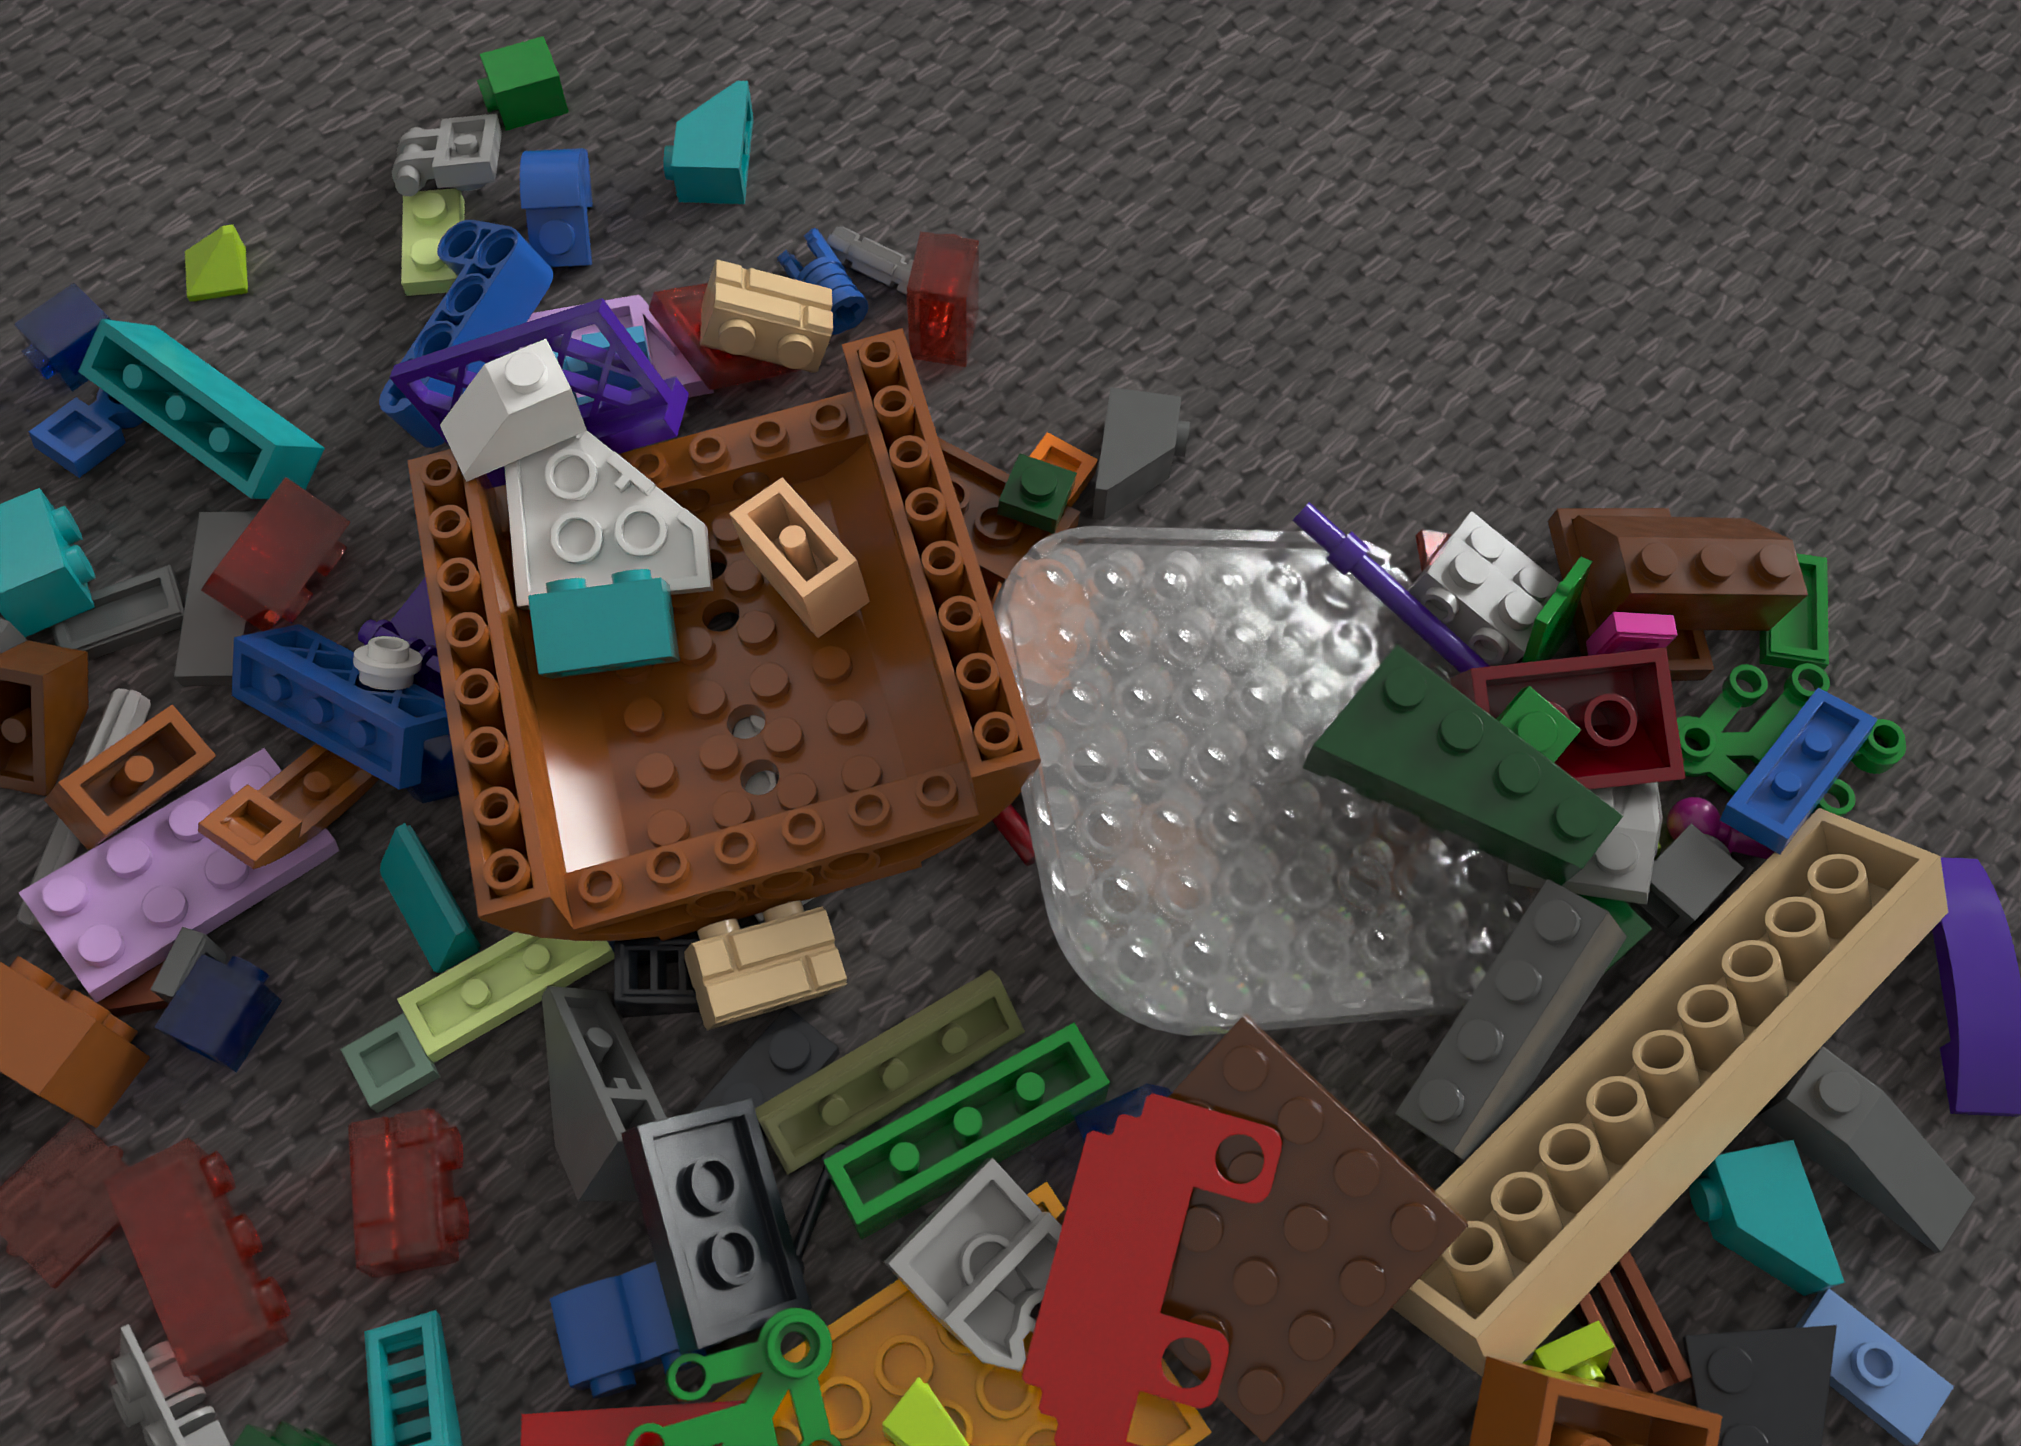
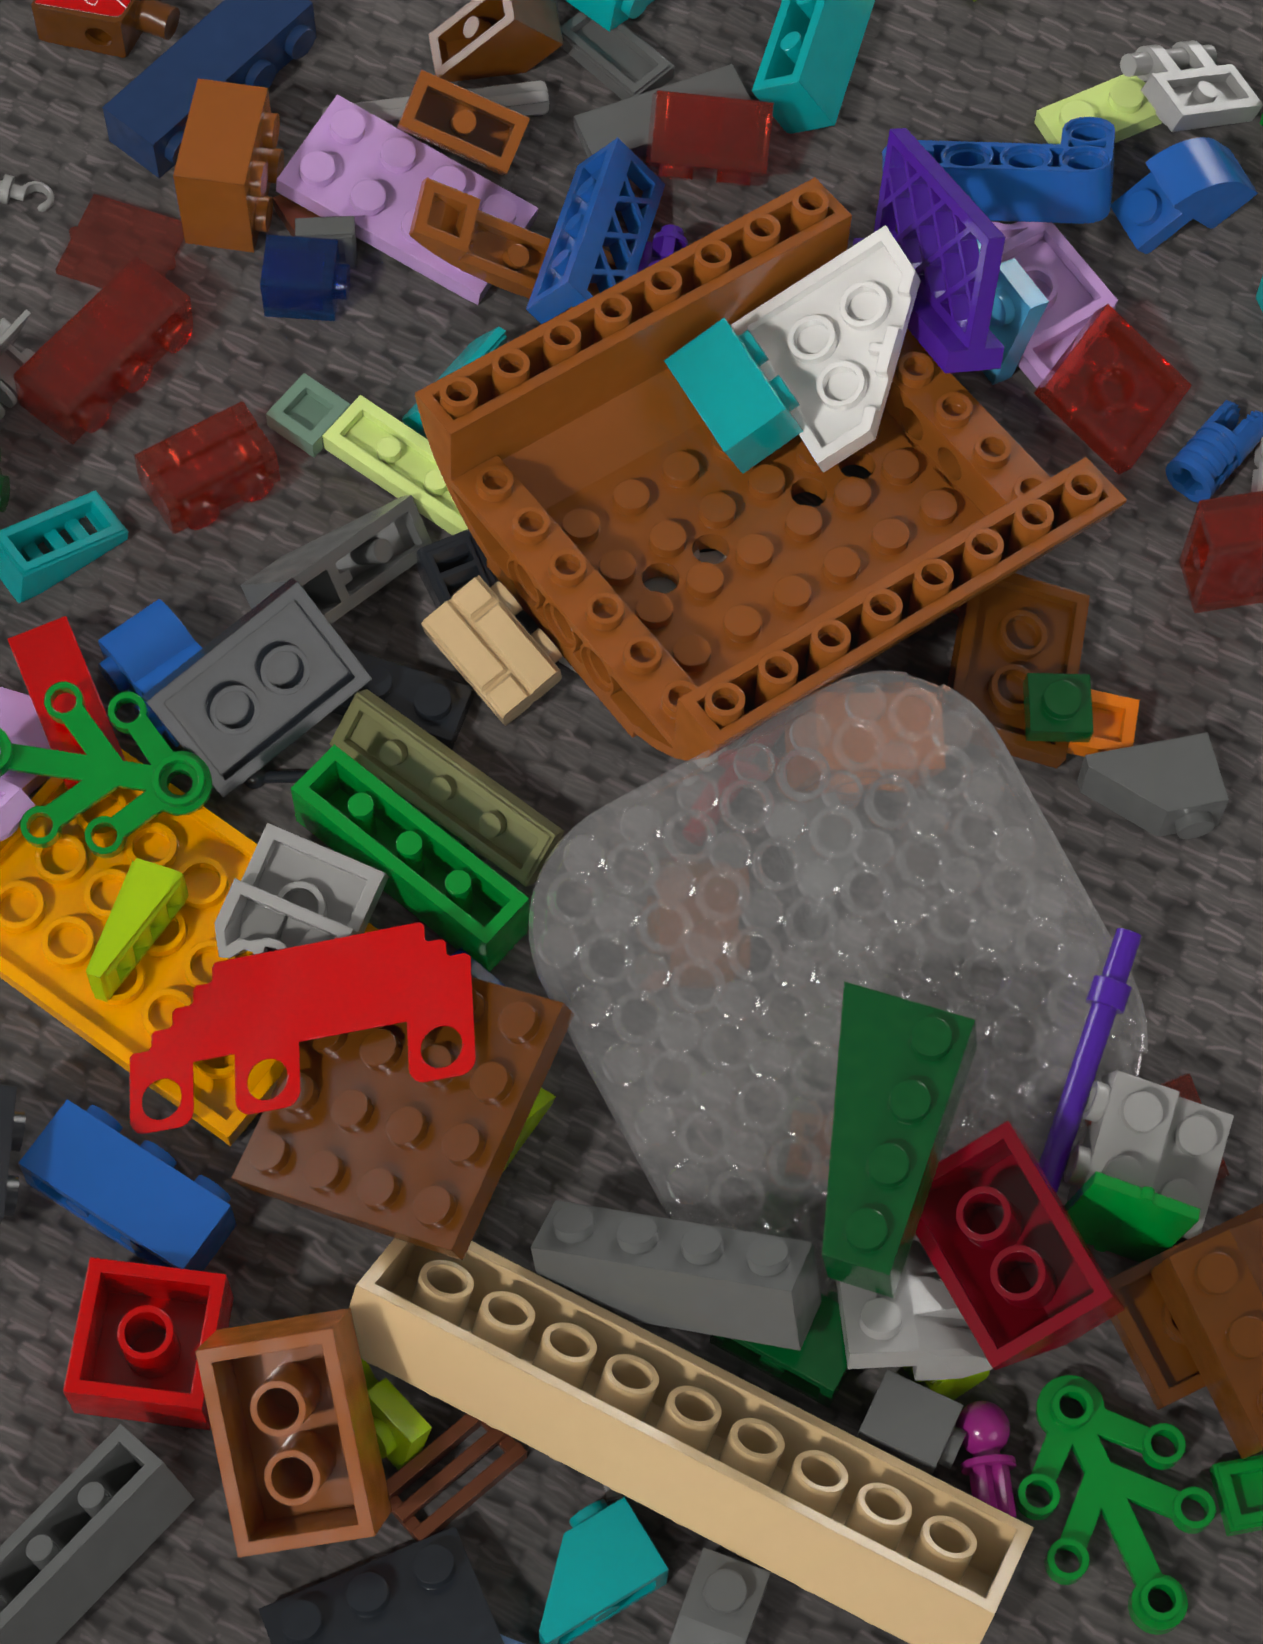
camera: 70 degrees right, 0 degrees up
white plate [353,636,422,690] -> none
white slope [440,339,587,482] -> none
tan brick [700,260,833,373] -> none
light nougat brick [729,477,870,638] -> none
green plate [1496,686,1581,763] -> none
dark pink tile [1586,612,1677,656] -> none
blue plate [1720,688,1878,855] -> none

